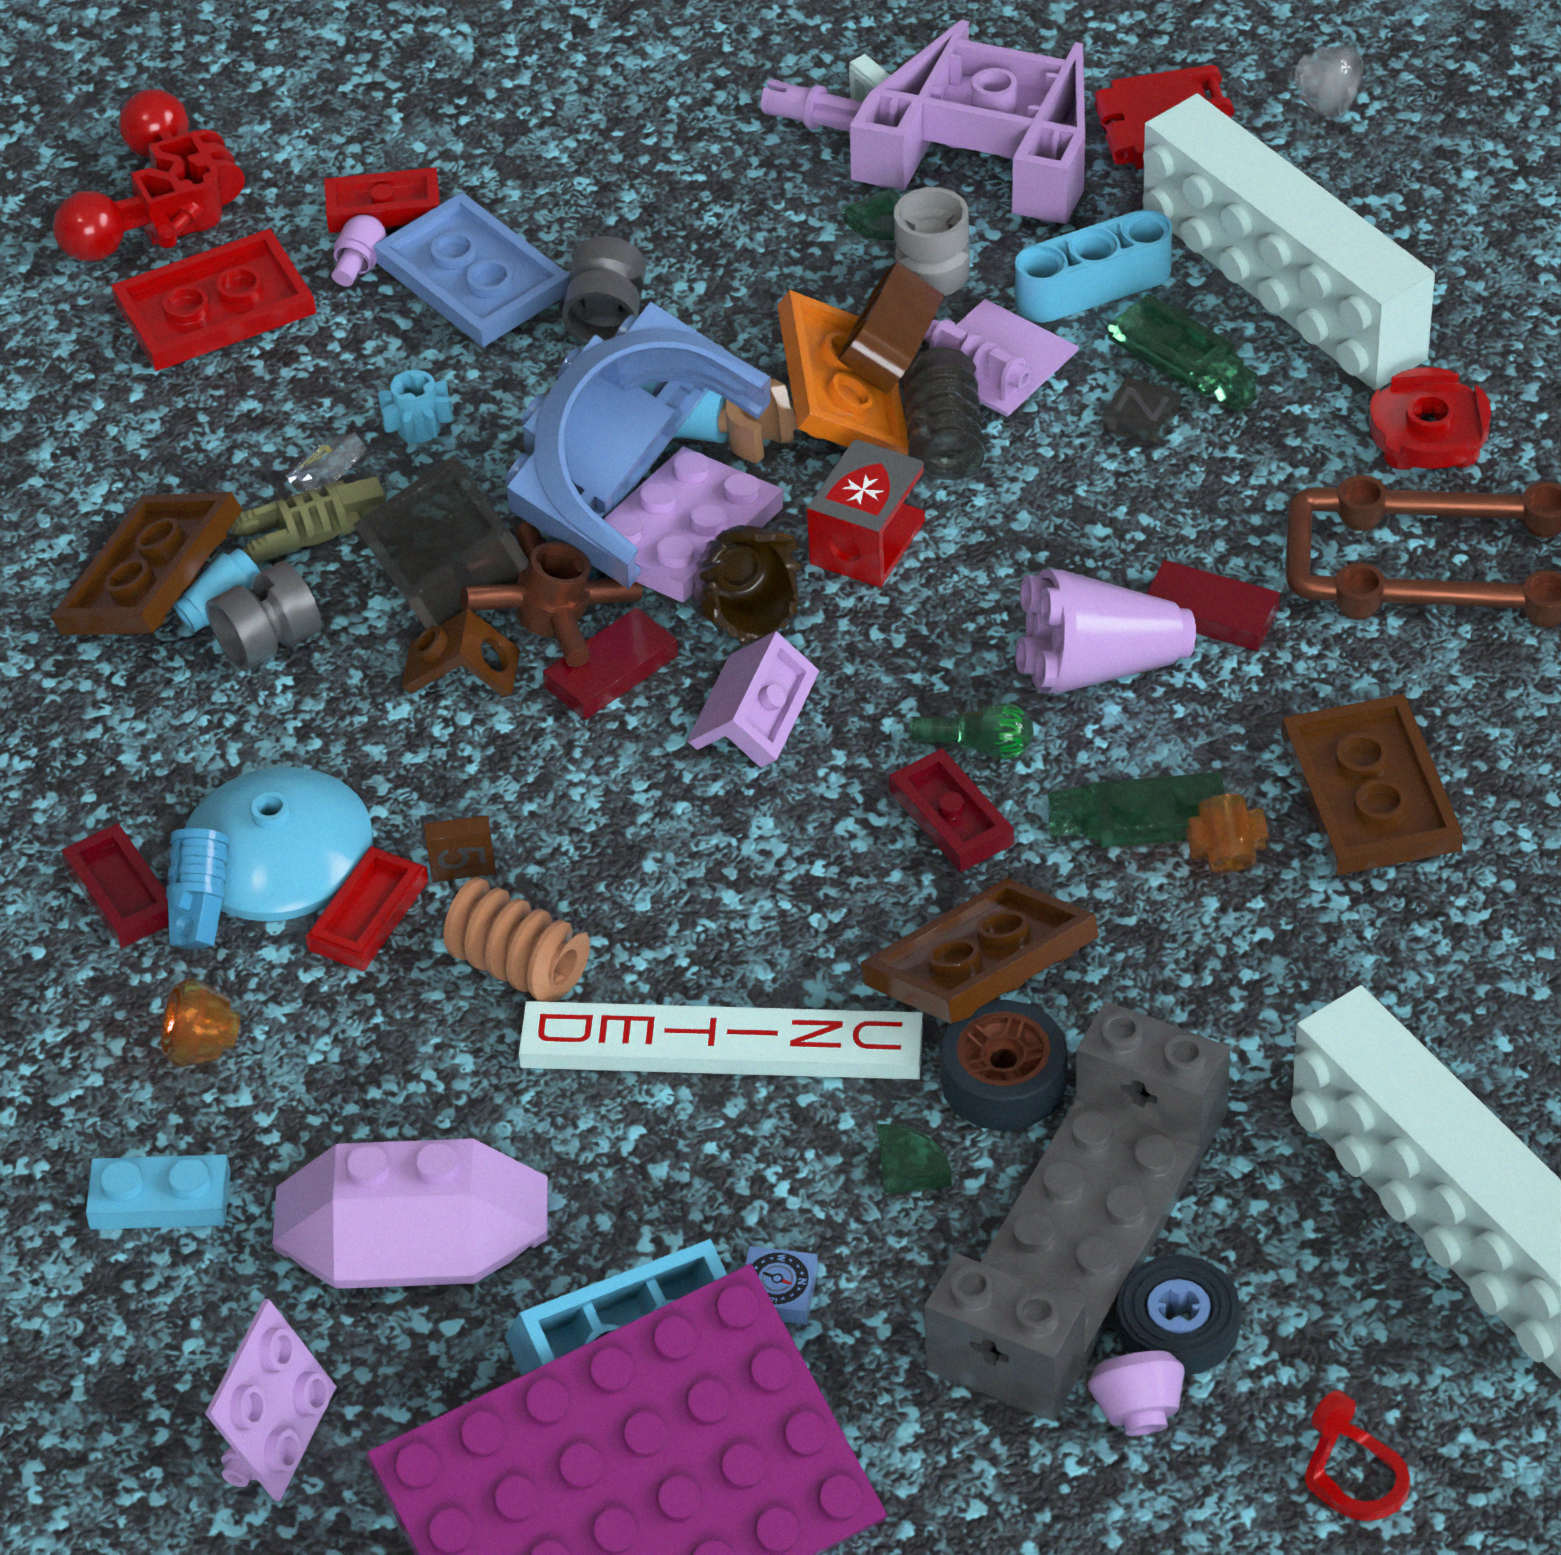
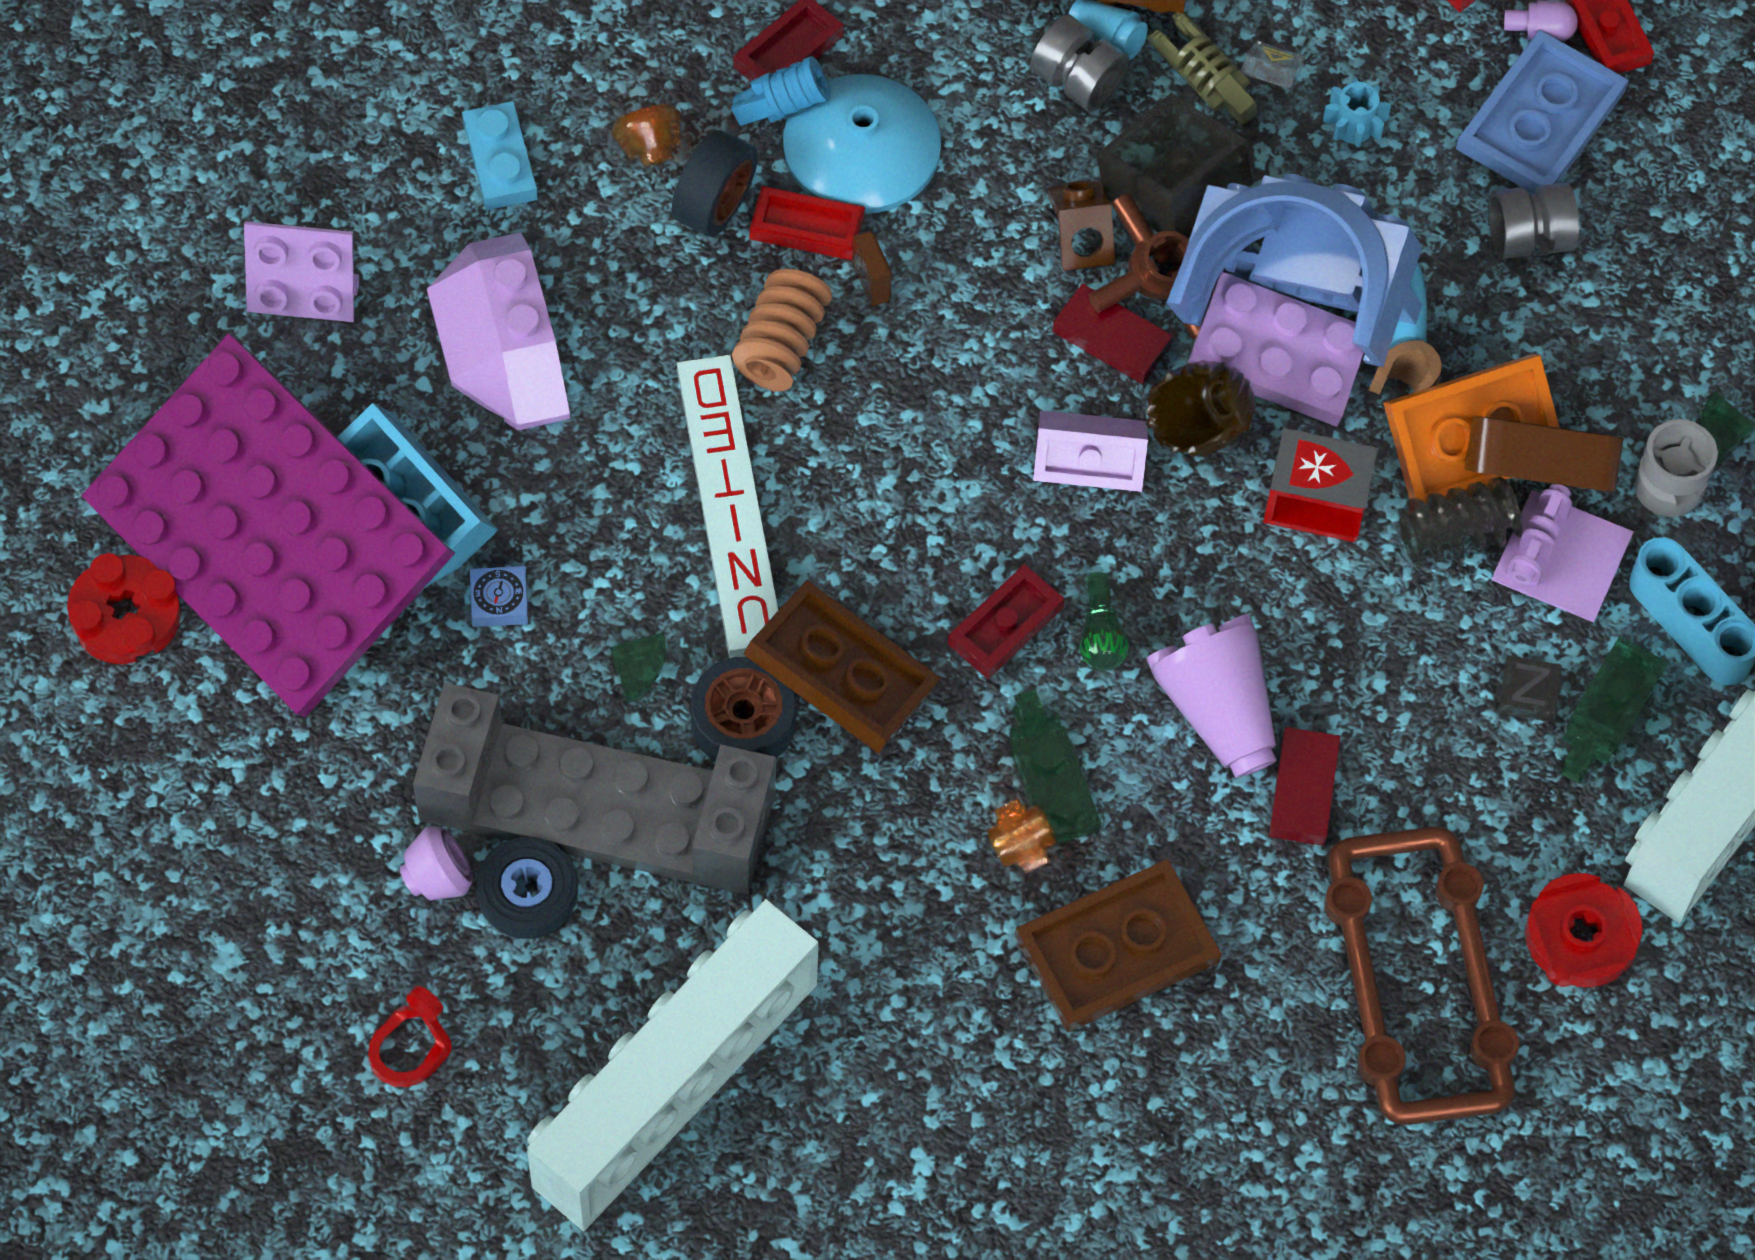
camera: 70 degrees right, 15 degrees up
none -> black wheel [671,130,758,237]

